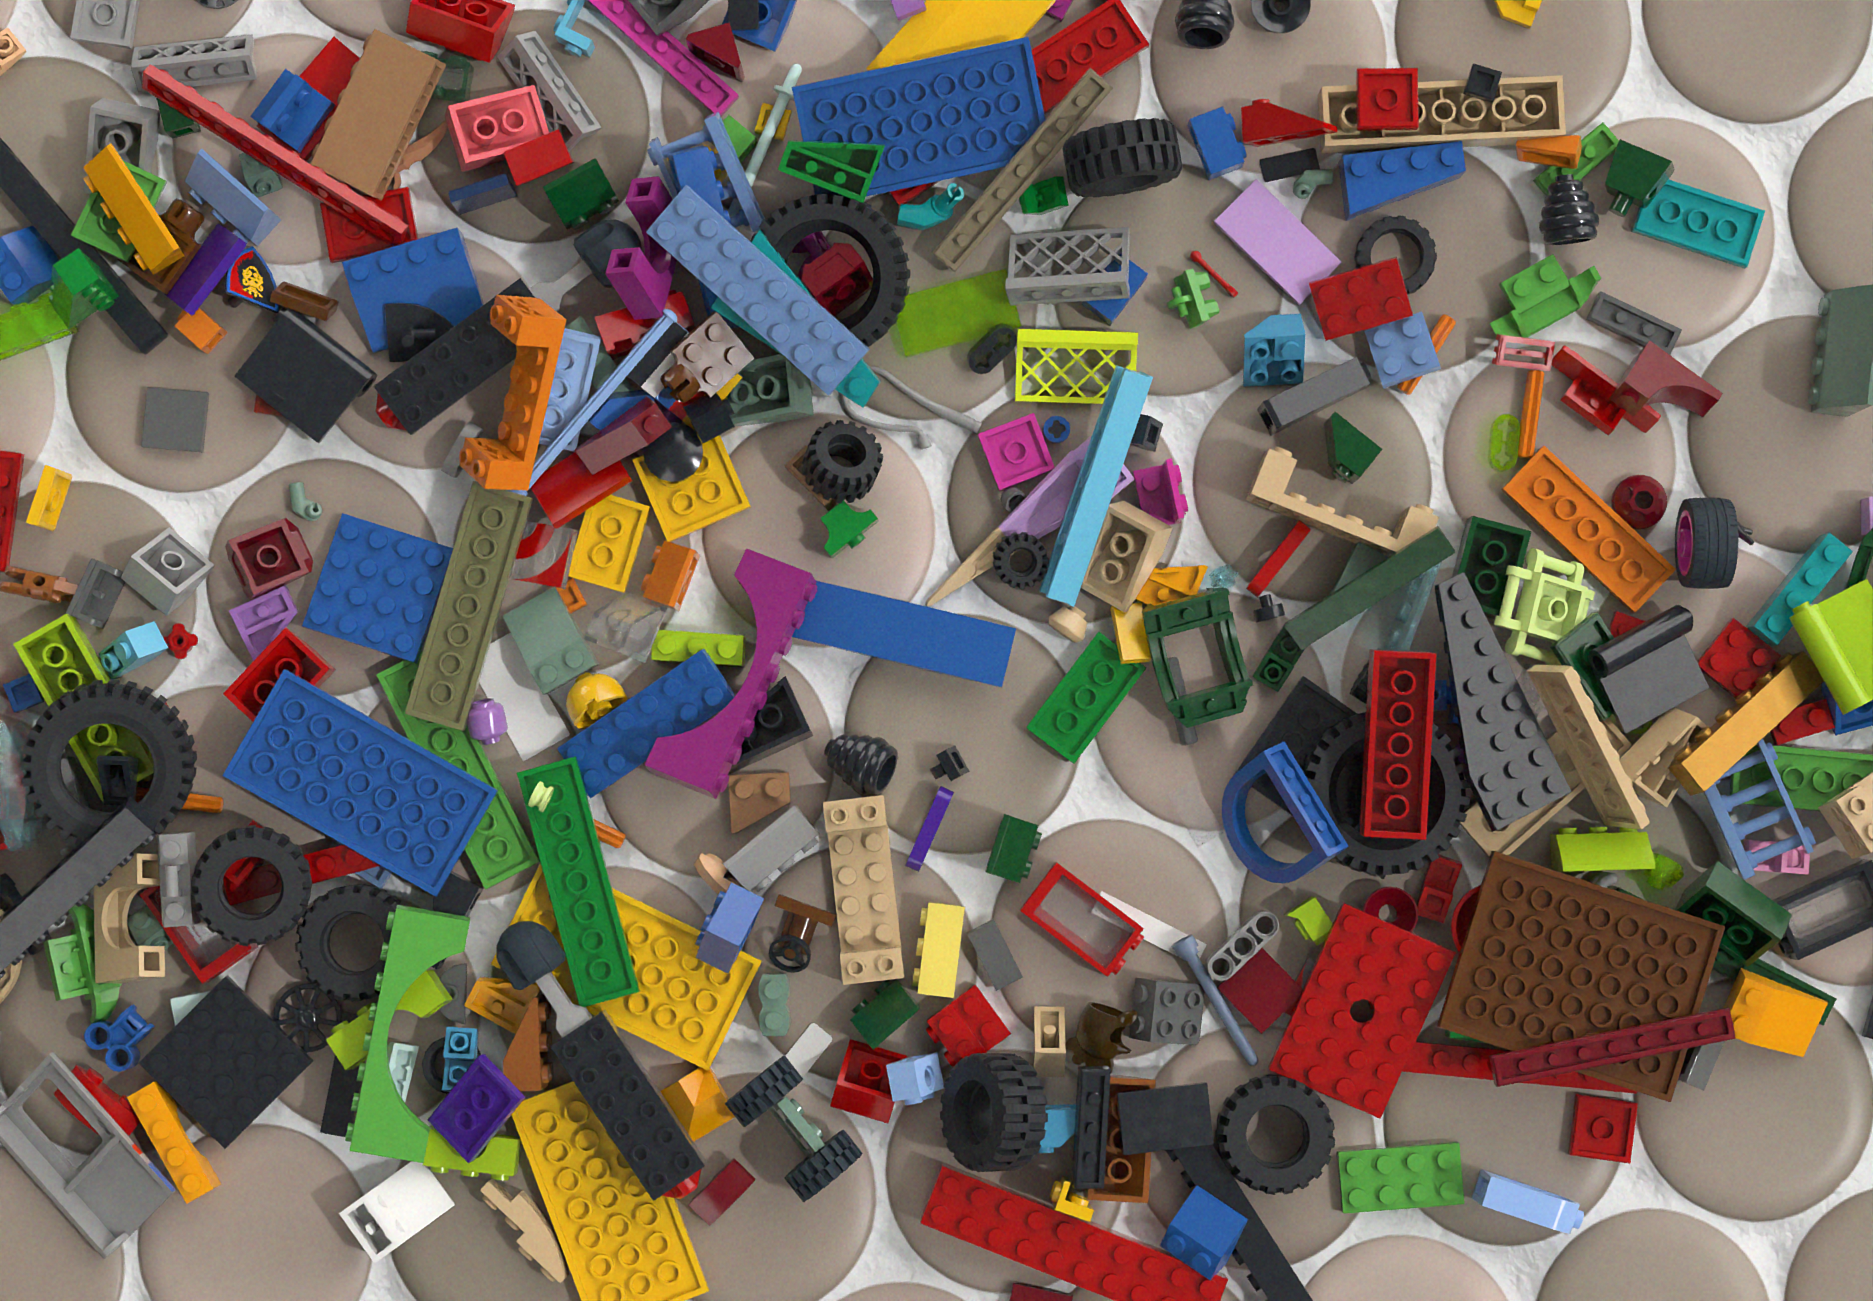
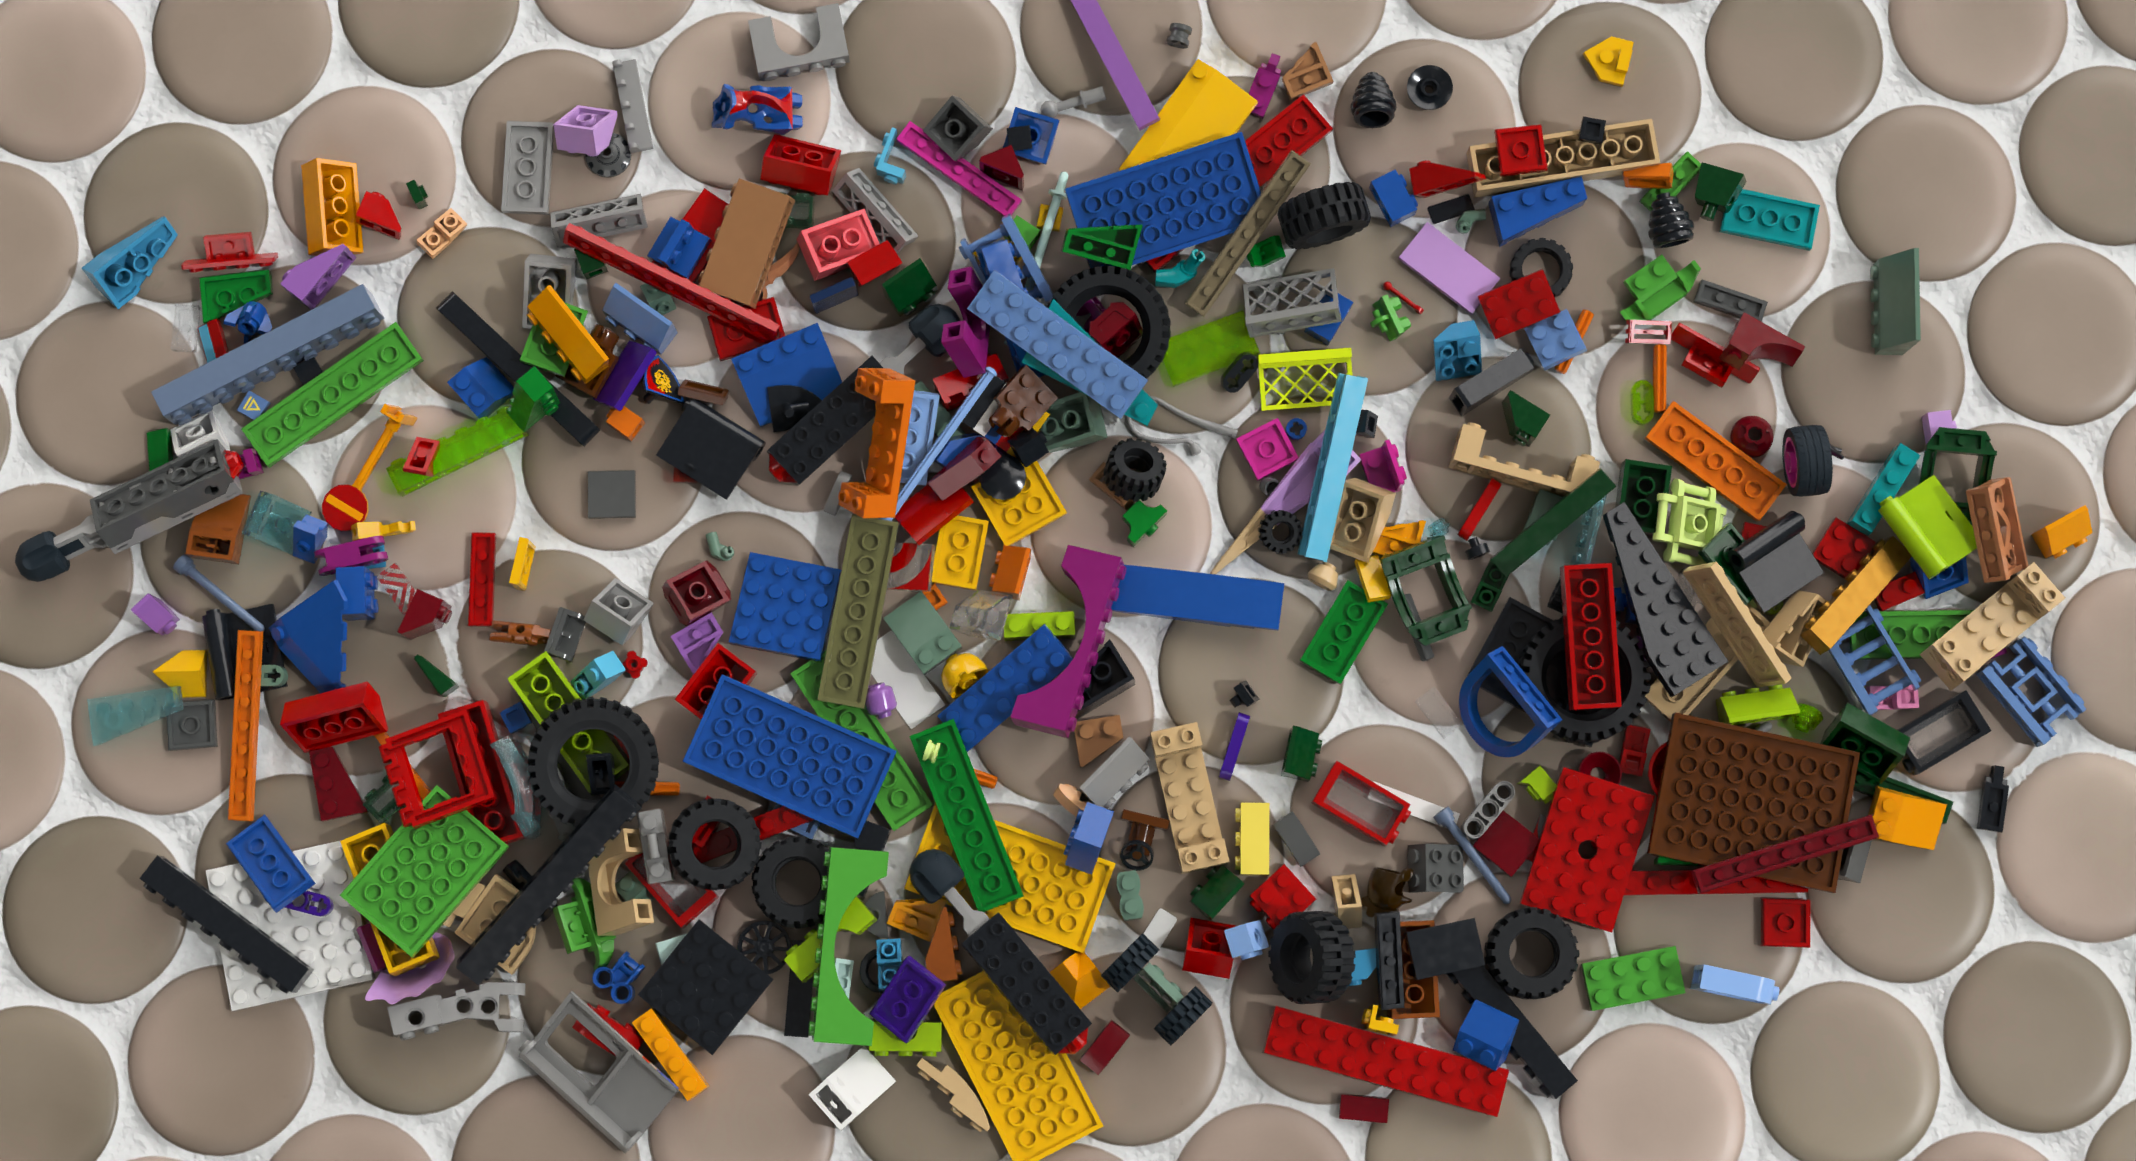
camera: 10 degrees left, 5 degrees down
black piece [824,734,898,796] -> none

